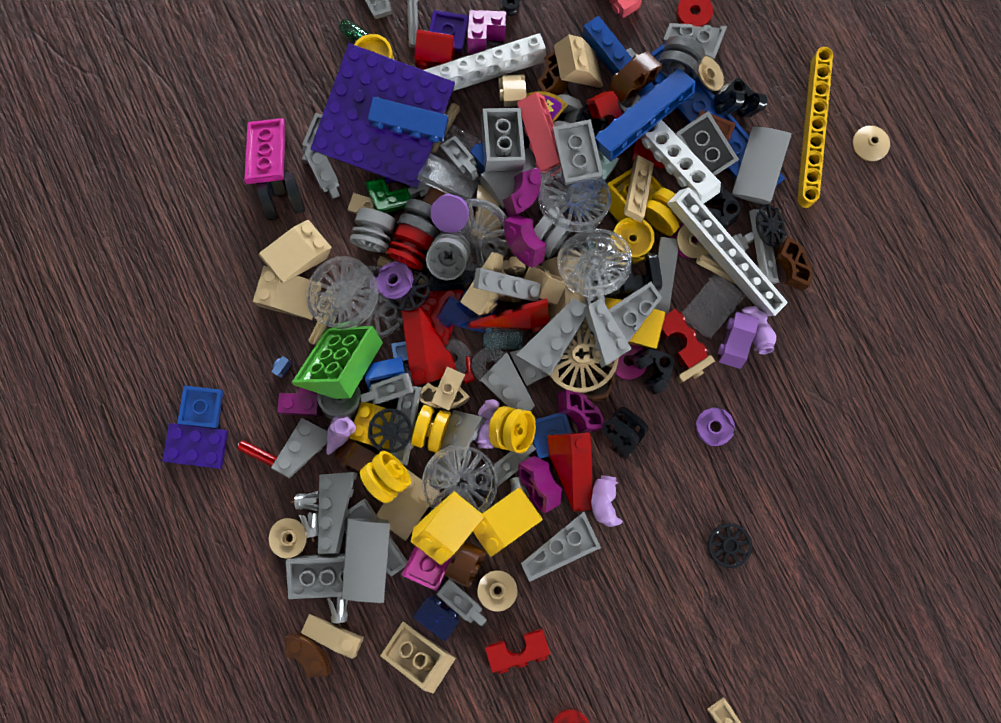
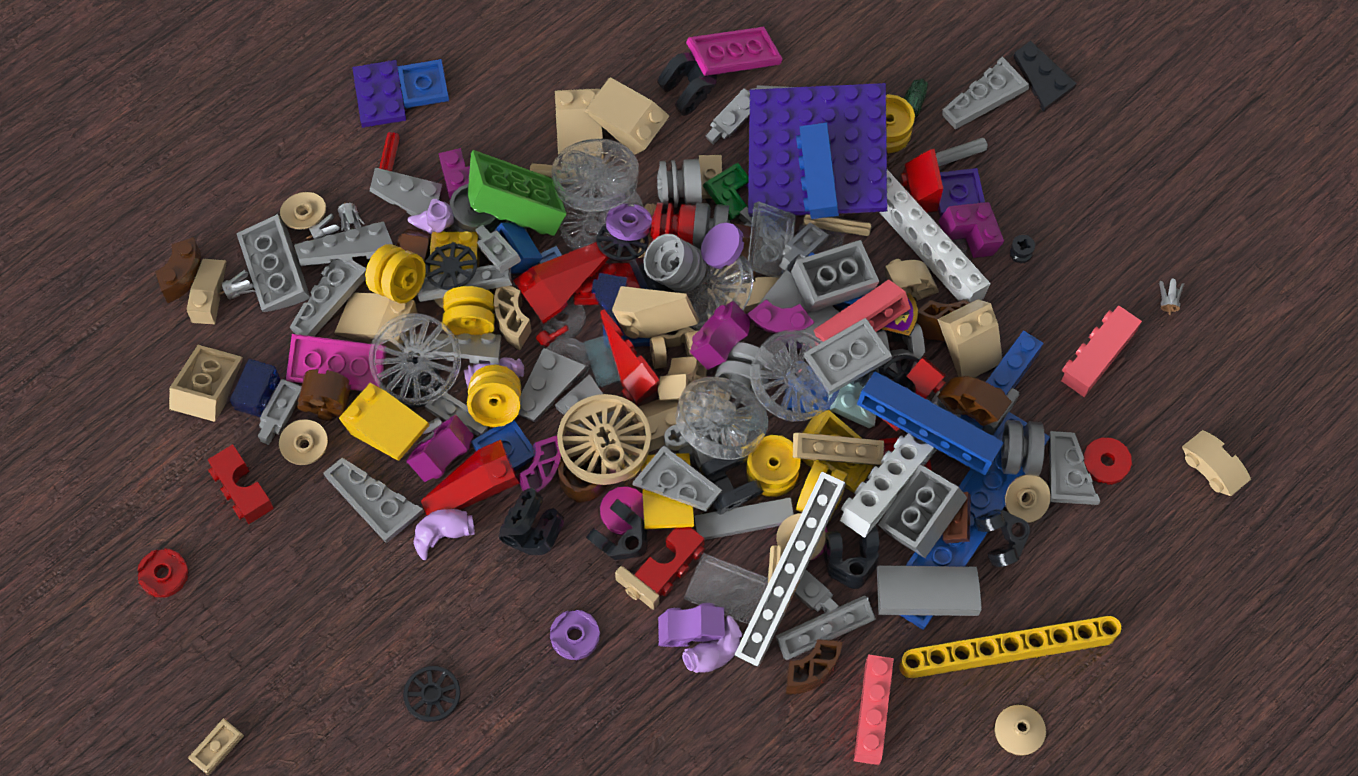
camera: 70 degrees right, 15 degrees down
medium blue plate [271,356,293,378] -> none
light grey slope [342,519,390,603] -> none
yellow slope [411,491,484,565] -> none
tan plate [431,367,465,411] -> none
light grey plate [473,268,541,302] -> none
light grey wing [516,298,587,376] -> none
light grey wing [584,298,631,368] -> none
black wheel [756,204,787,247] -> none
none -> coral brick [854,654,894,765]

